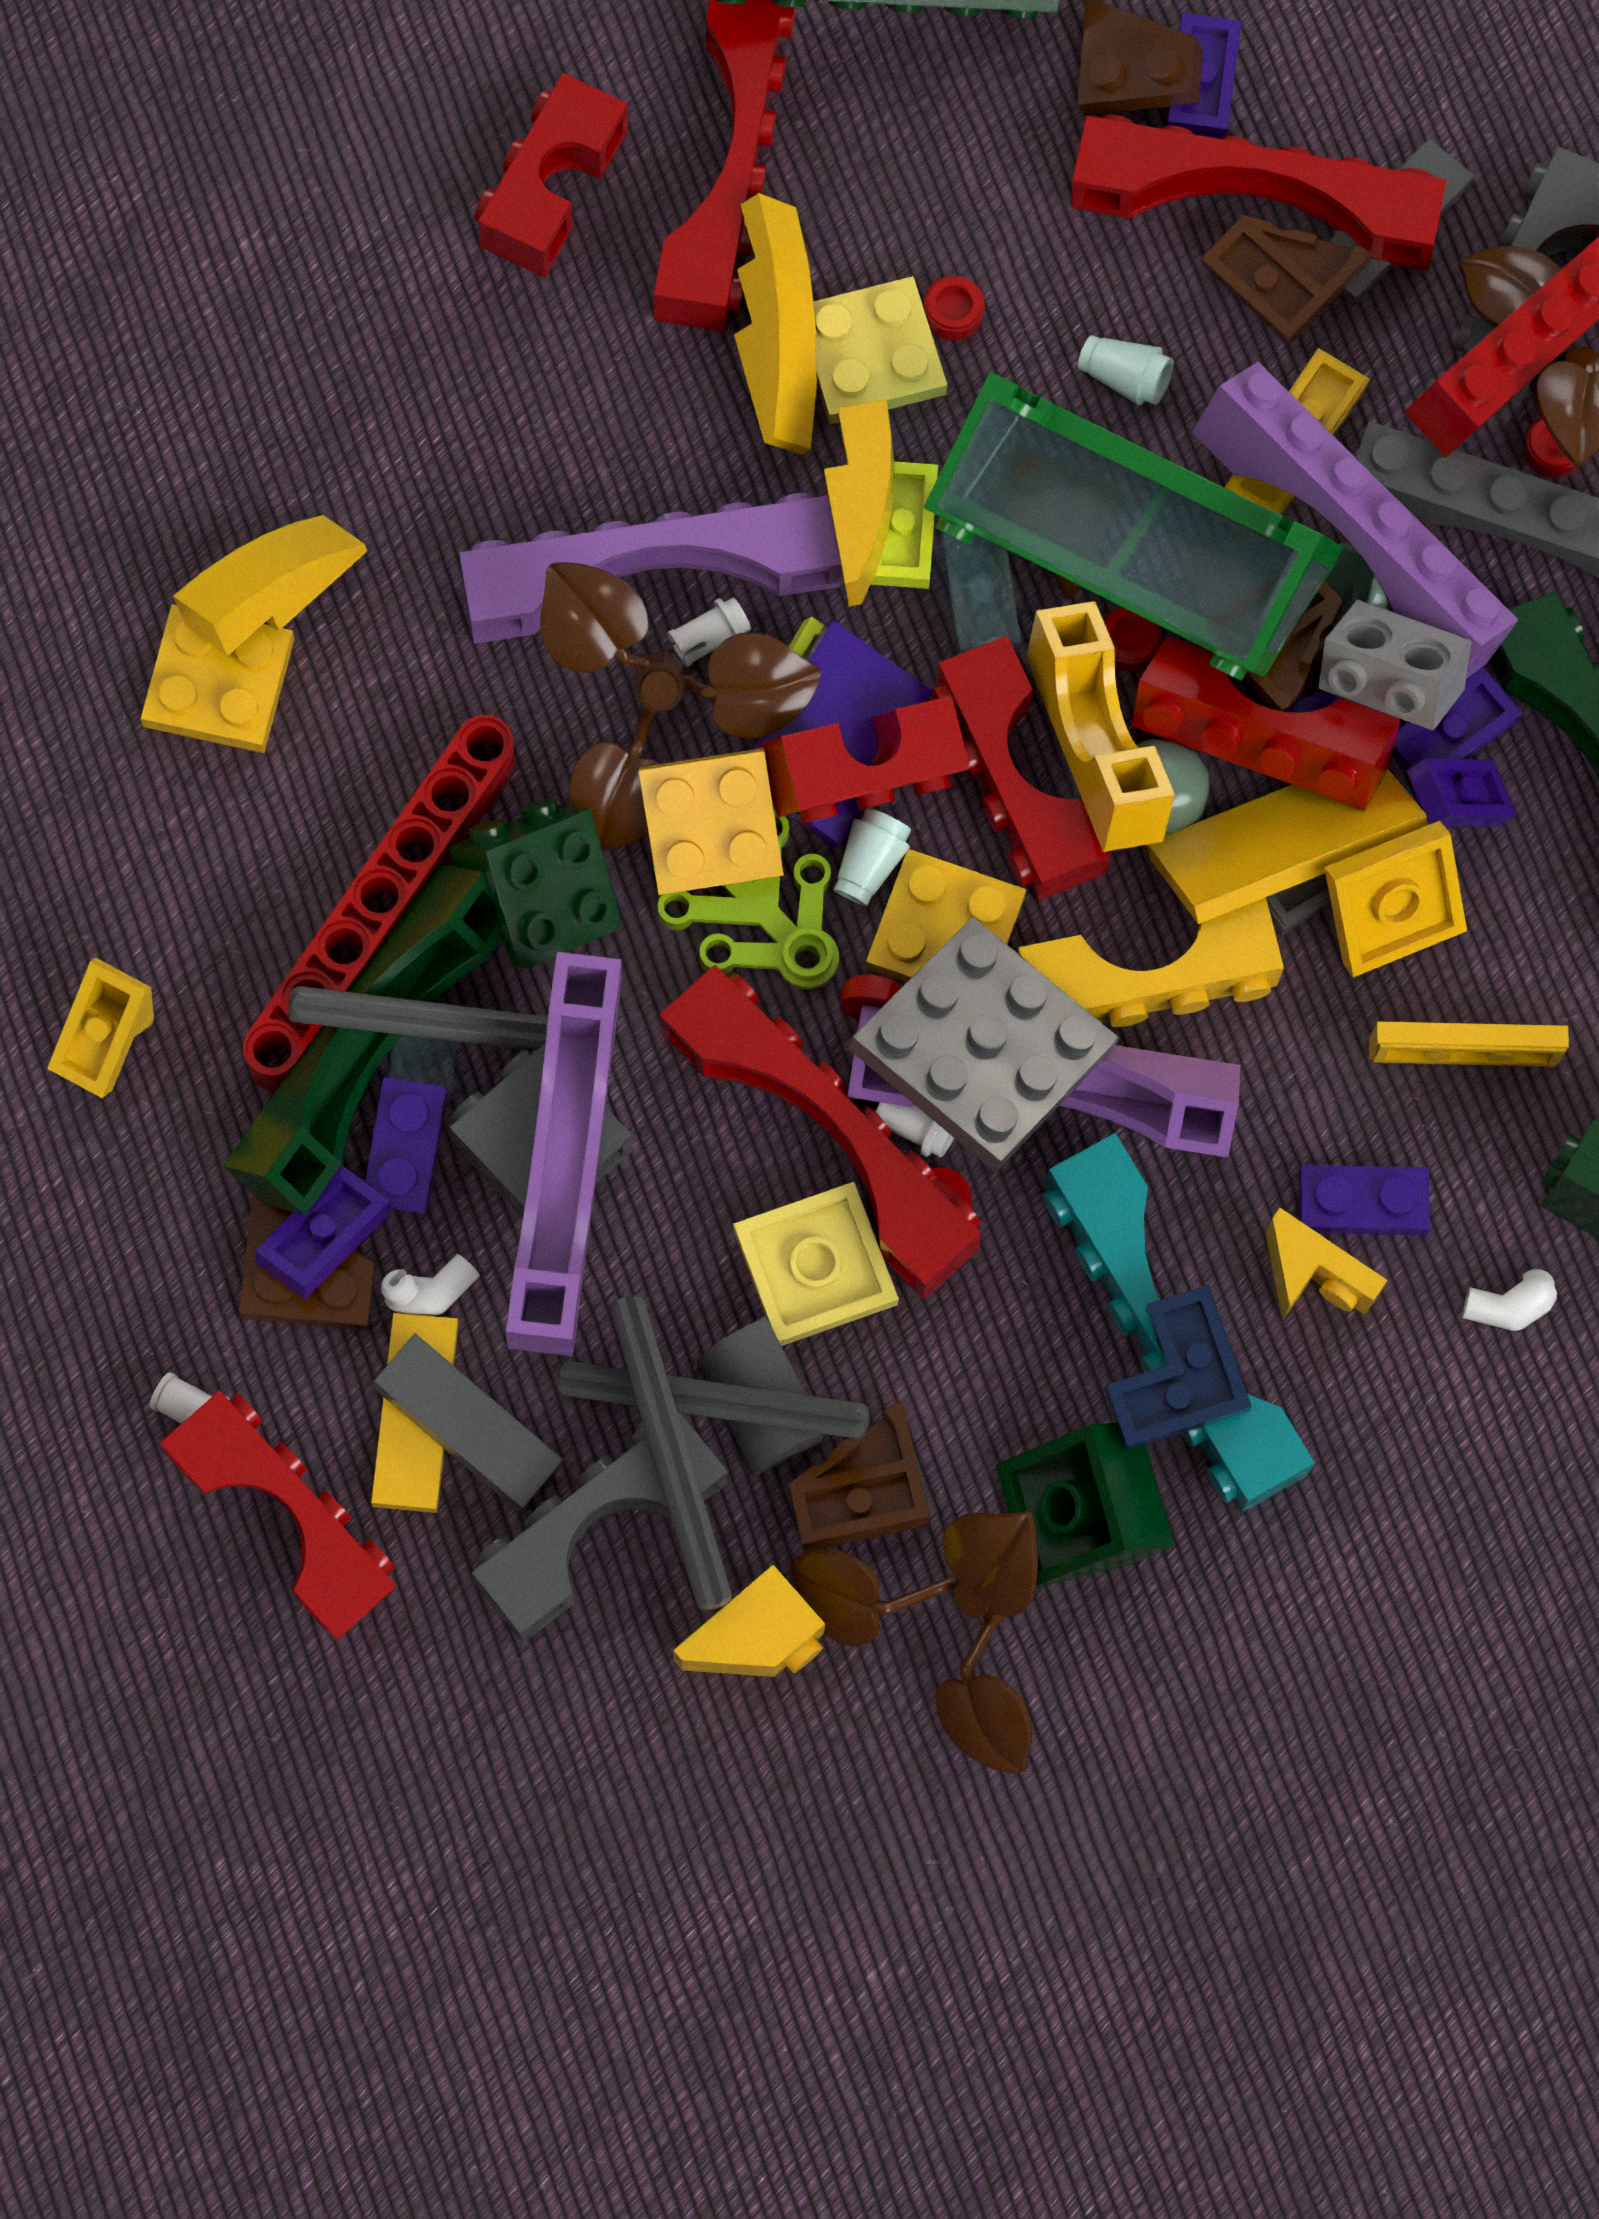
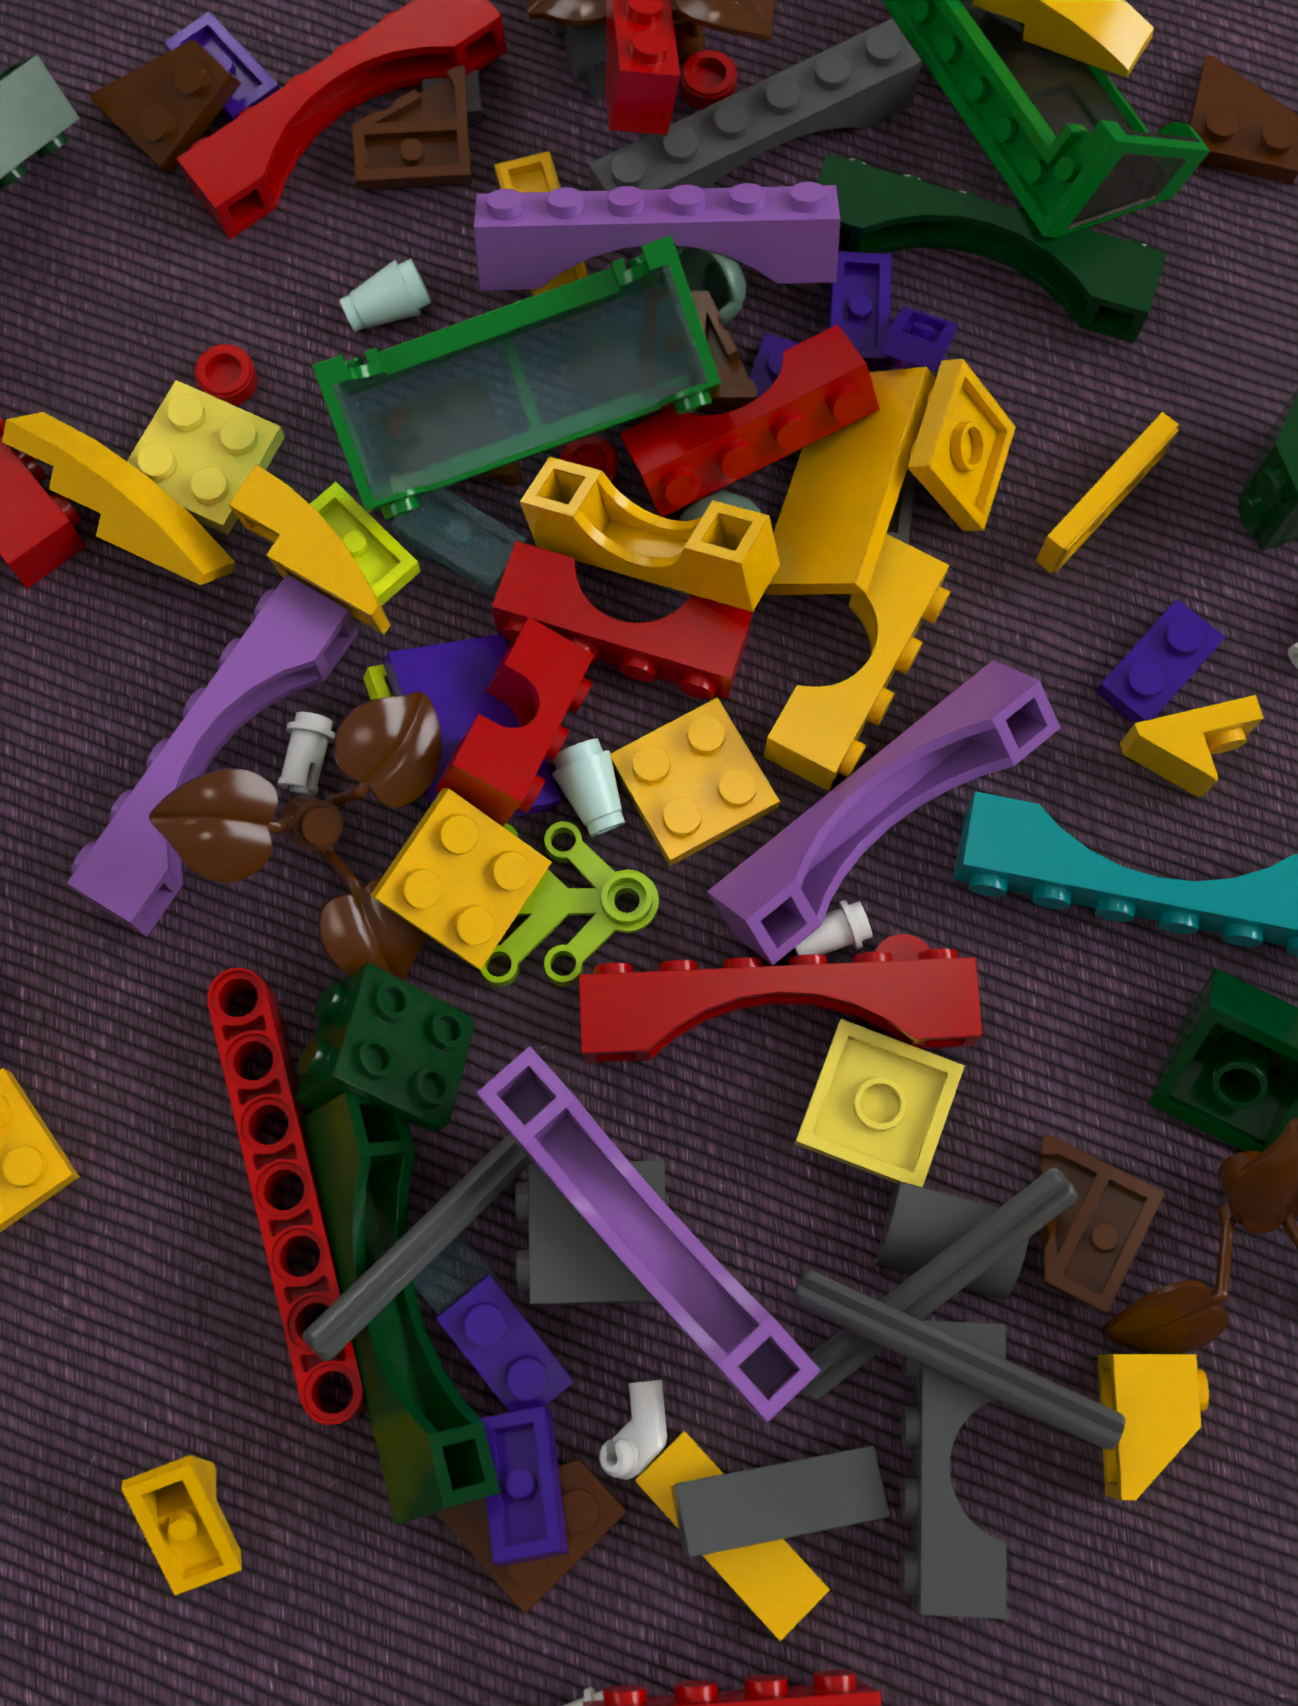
camera: 45 degrees left, 0 degrees up
red tile [840,975,902,1020] -> none
plate [848,916,1119,1173] -> none
dark blue plate [1105,1284,1252,1451] -> none
light grey brick [1319,599,1472,731] -> none

